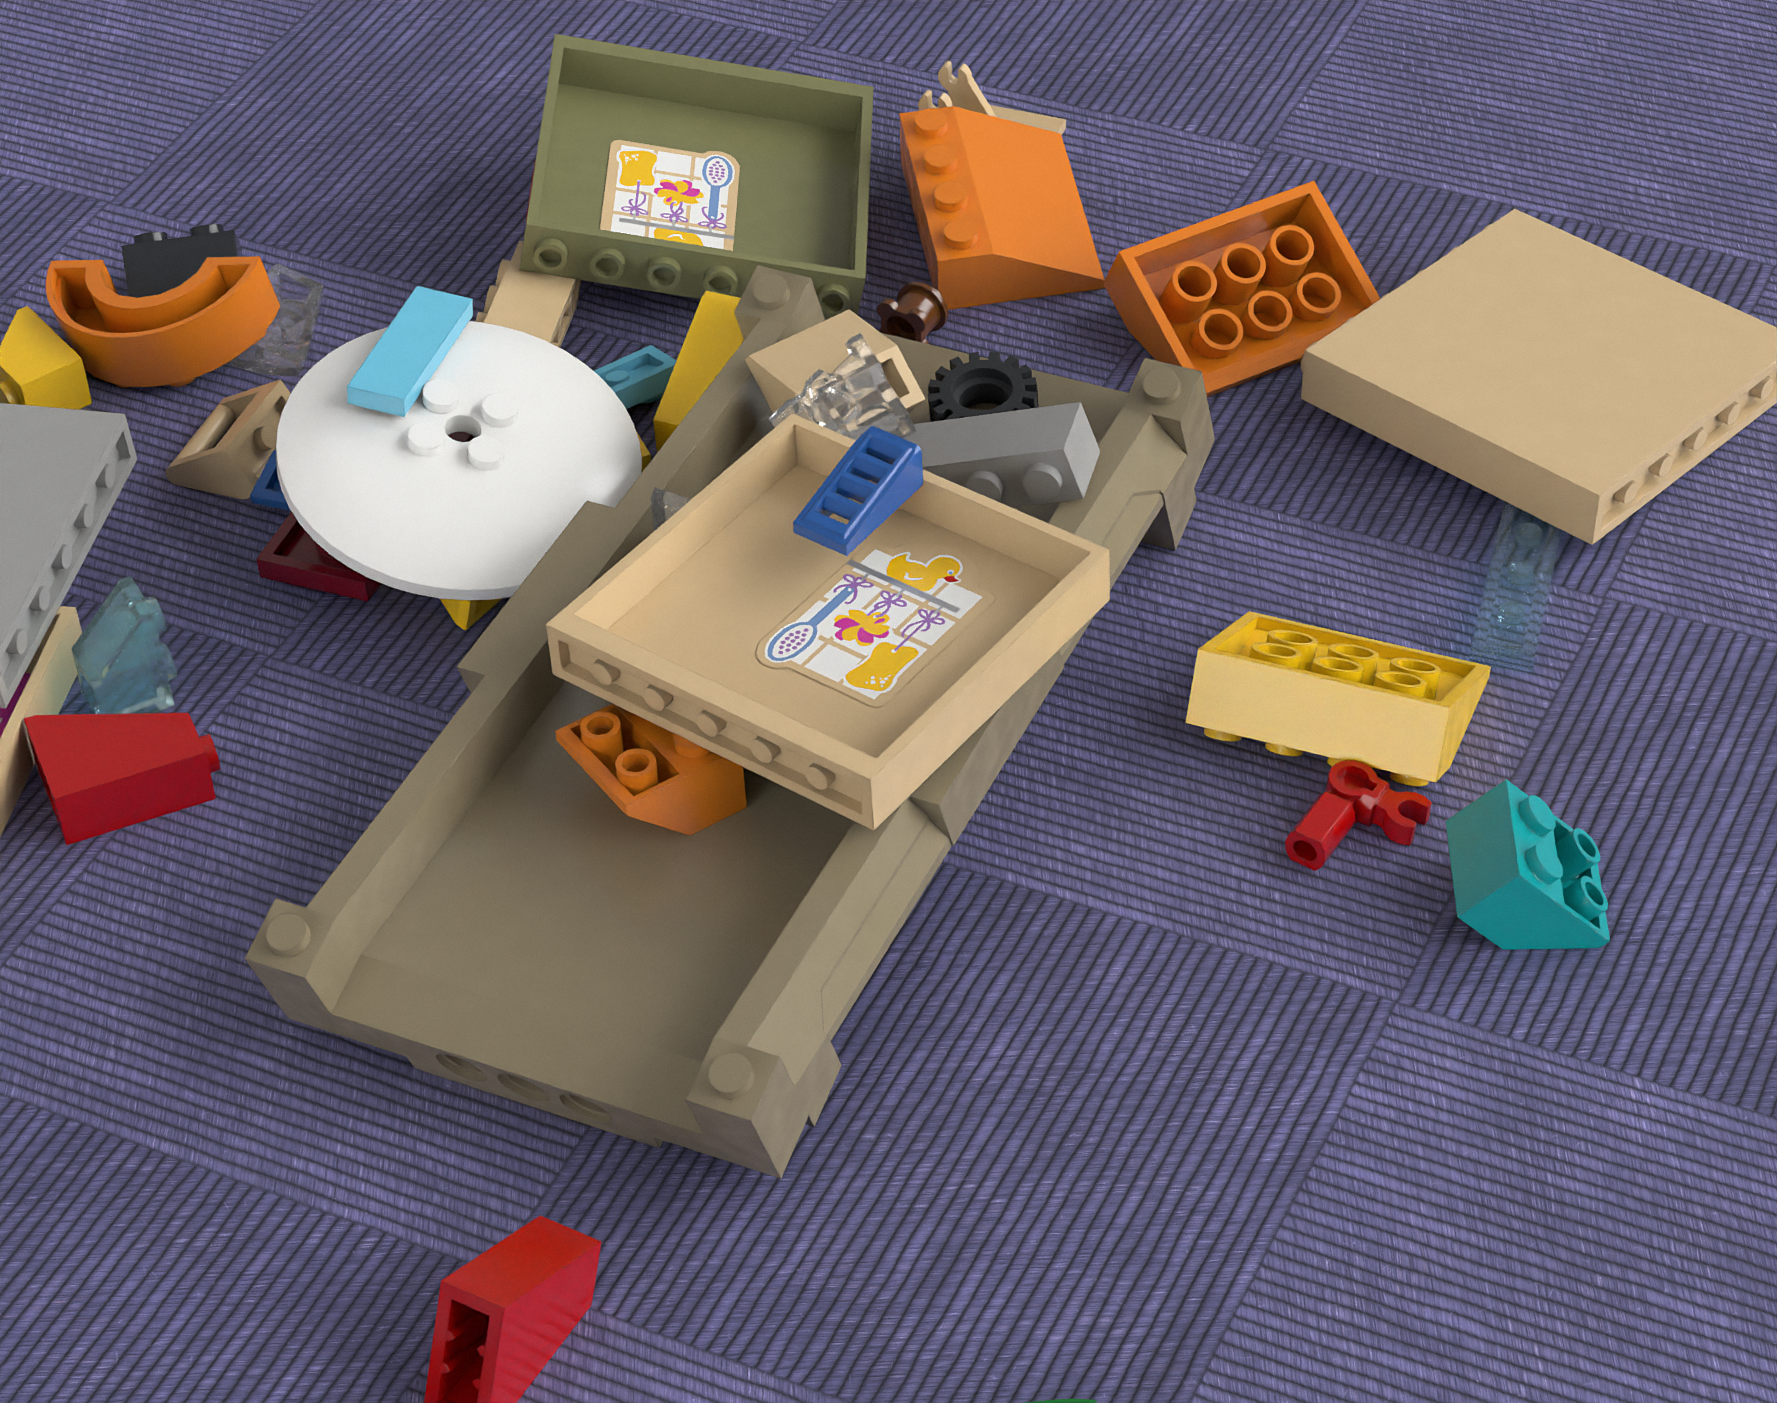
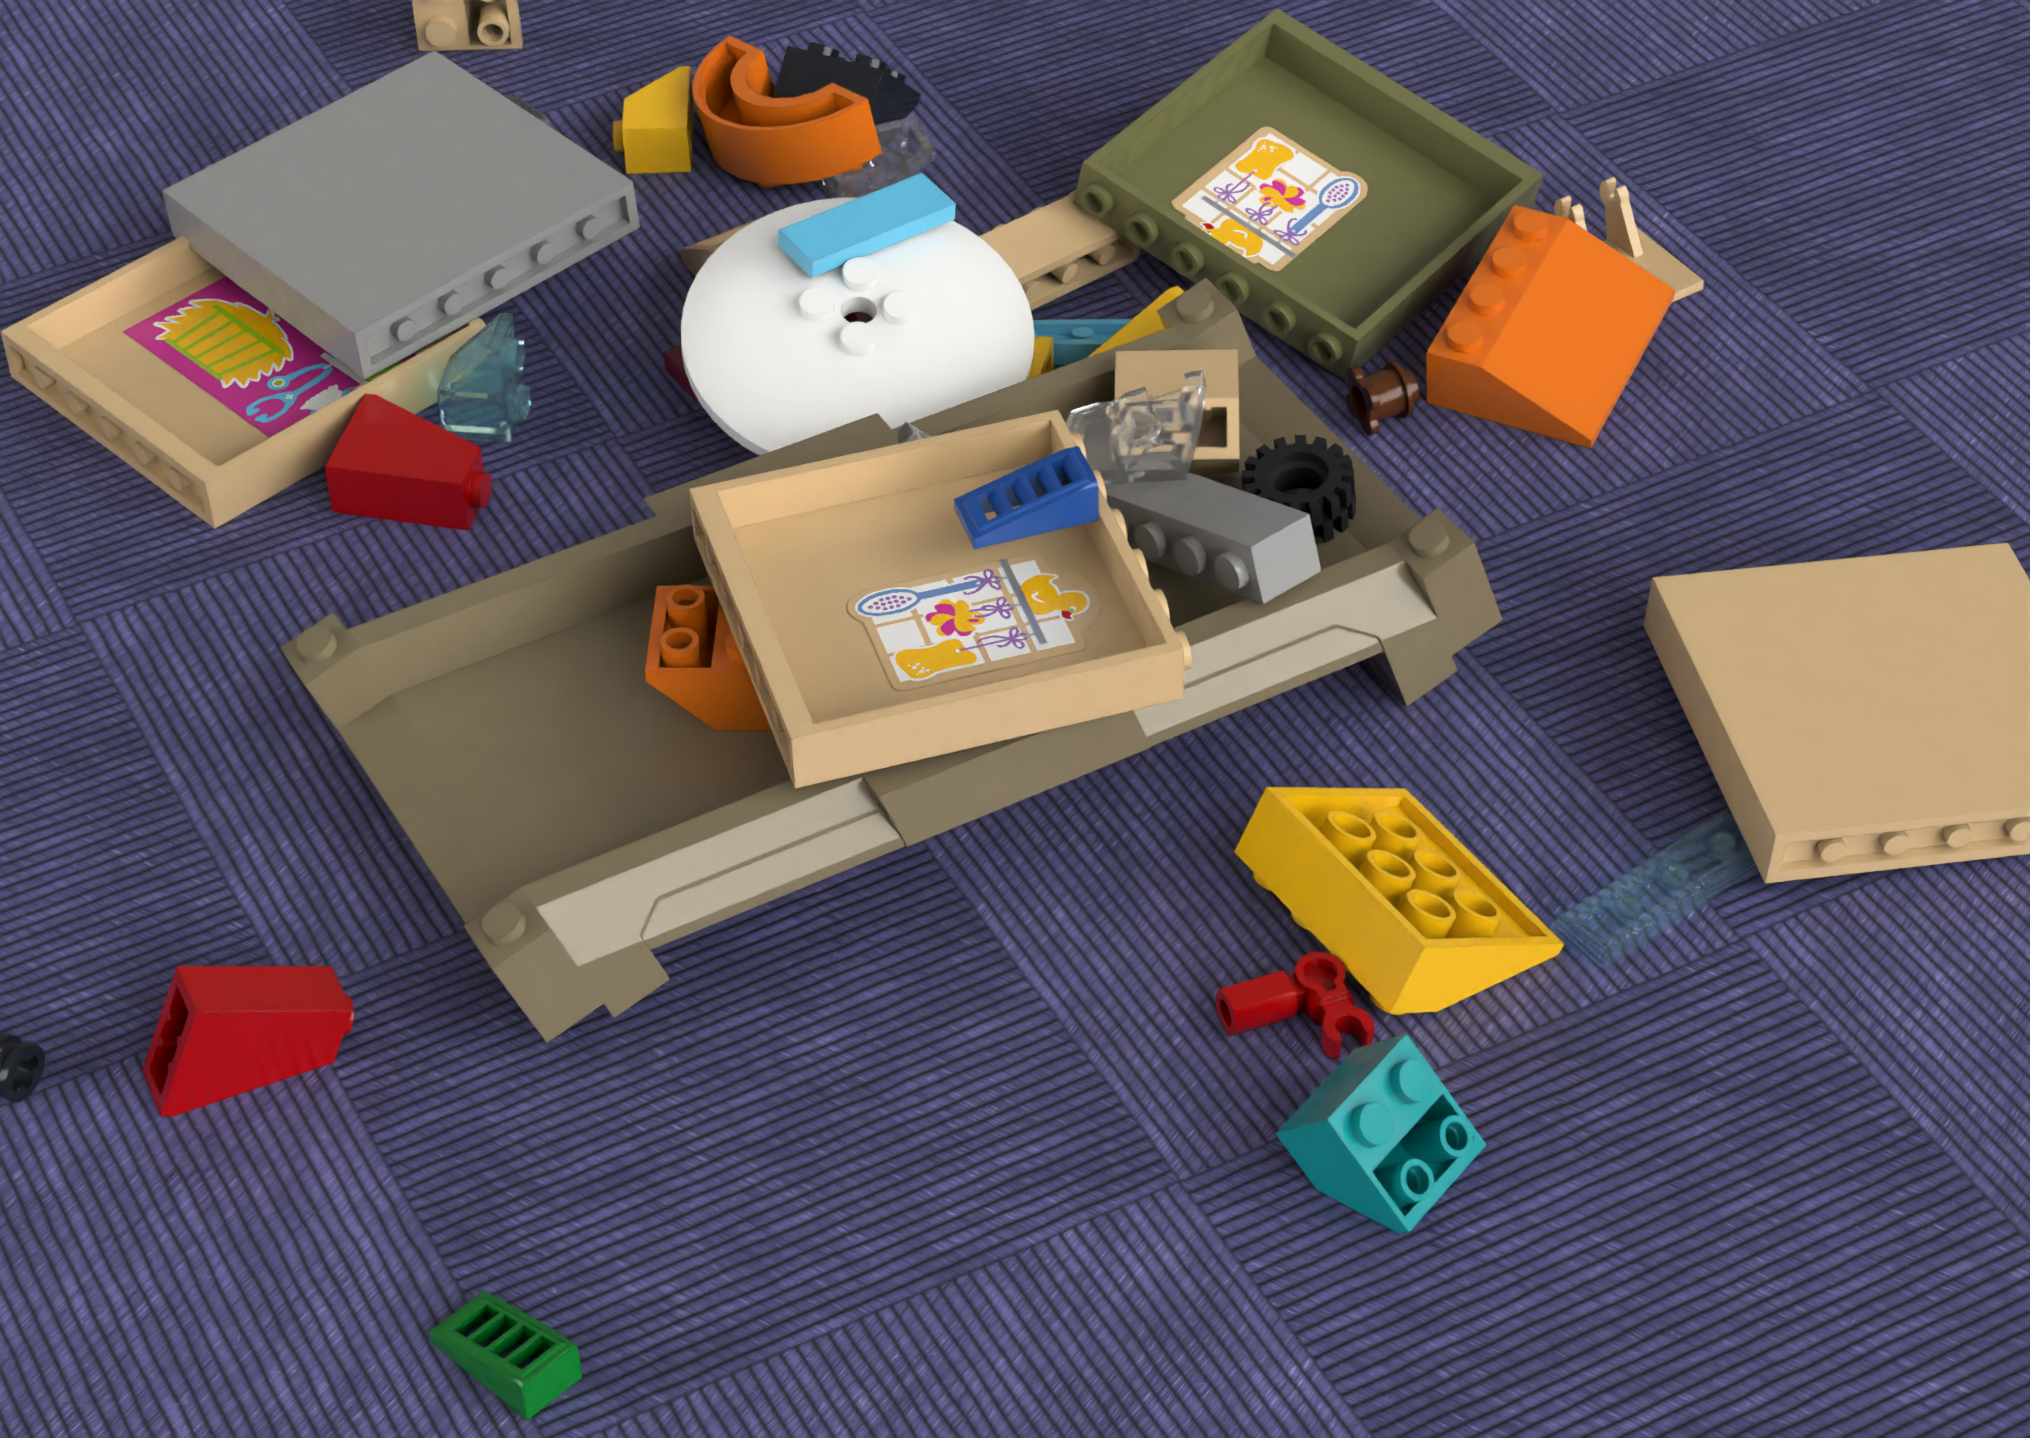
camera: 35 degrees right, 0 degrees up
orange slope [1103,181,1381,397] -> none

